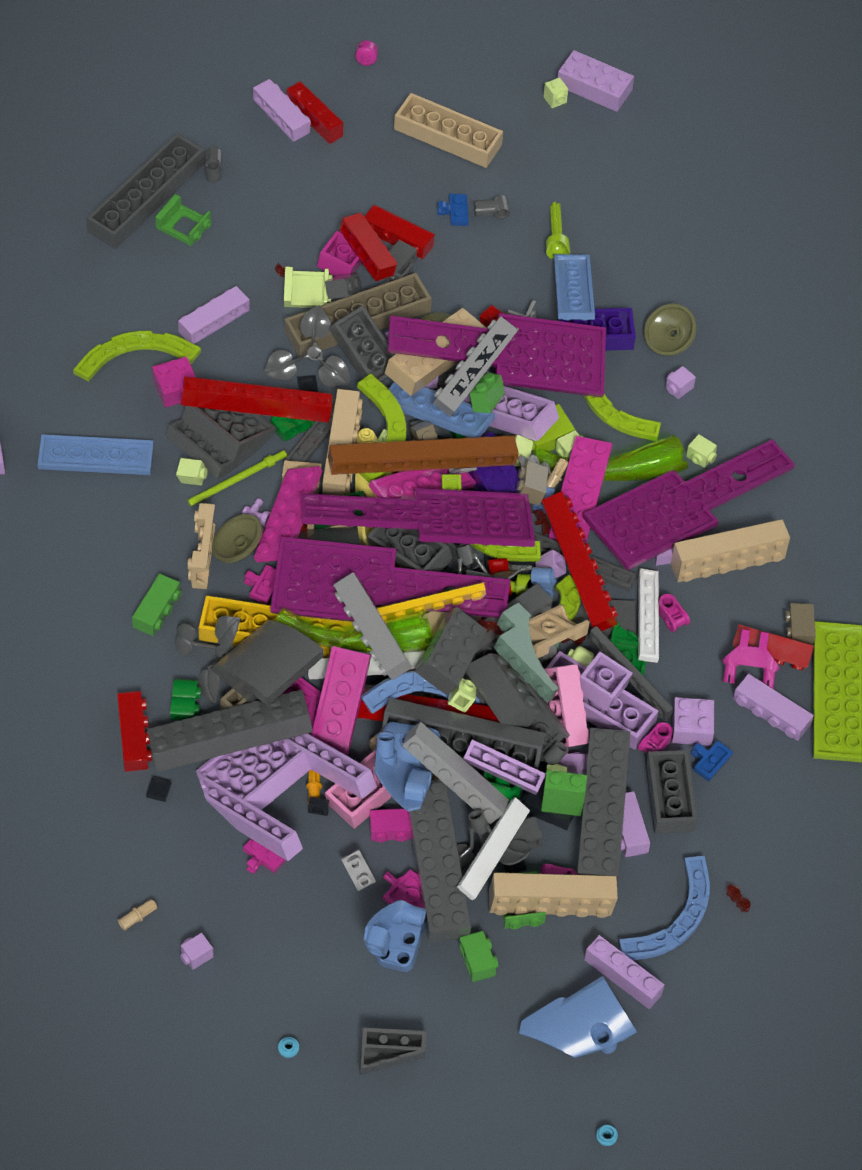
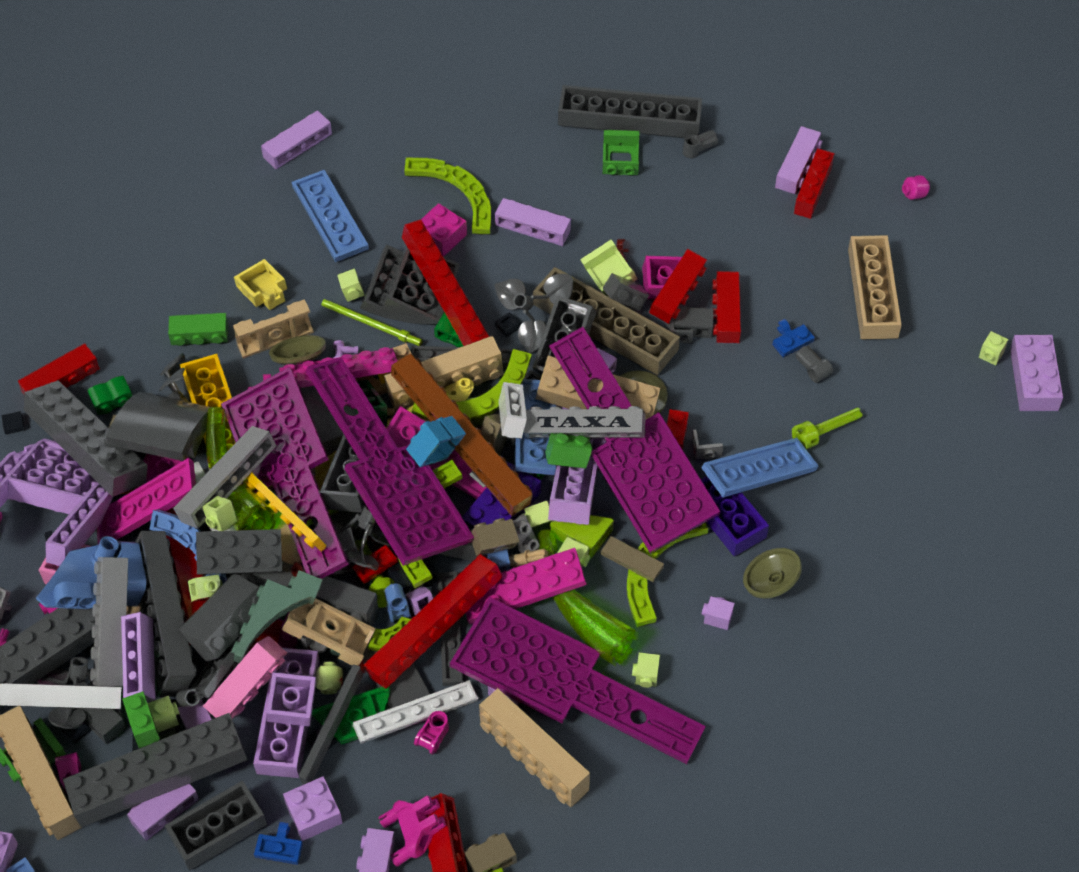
camera: 65 degrees right, 0 degrees up
dark pink piece [638,722,672,754] -> none
none -> yellowish green brick [202,496,237,531]
none -> light yellow piece [234,259,287,310]
none -> dark azure piece [406,416,466,467]
none -> white brick [499,382,527,438]
none -> dark tan tile [601,536,664,582]

